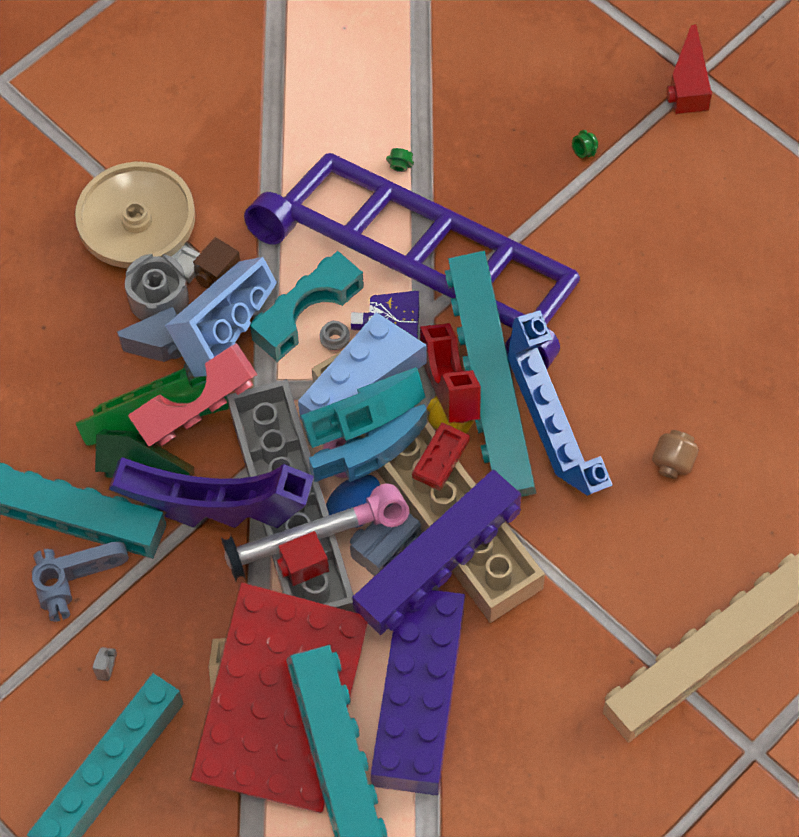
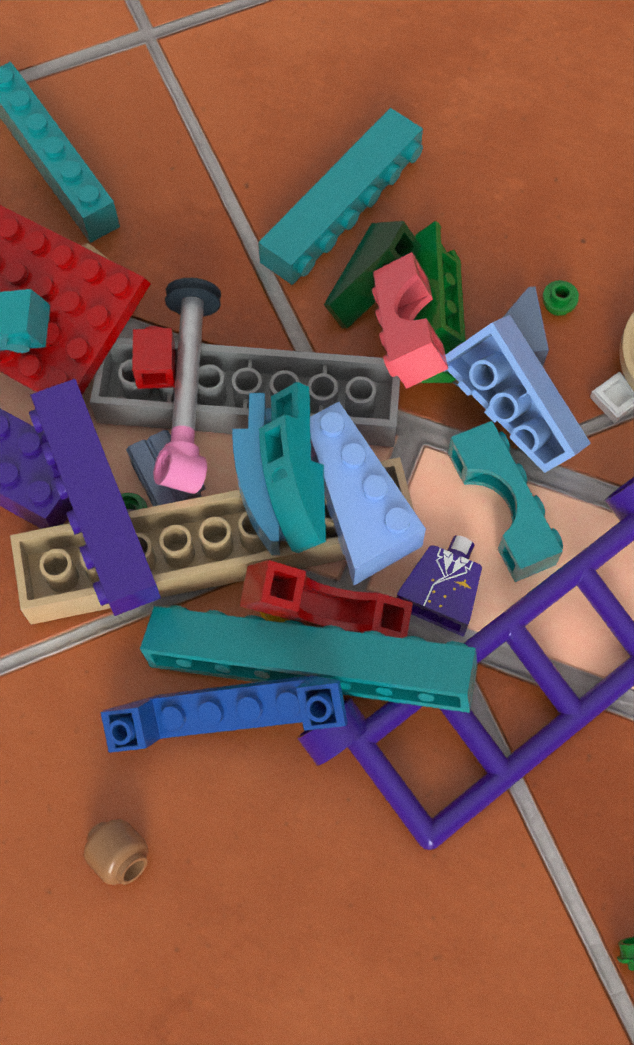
camera: 110 degrees right, 5 degrees up
sand blue piece [31,542,129,622] -> none
light grey tile [93,647,117,681] -> none
dark purple arch [109,457,314,528] -> none
light grey brick [125,254,189,320] -> none
reddish brown brick [193,237,240,288] -> none
light grey plate [320,321,350,350] -> none
blue dish [326,474,381,528] -> none
red plate [412,422,470,491] -> none
none -> green plate [542,280,579,316]

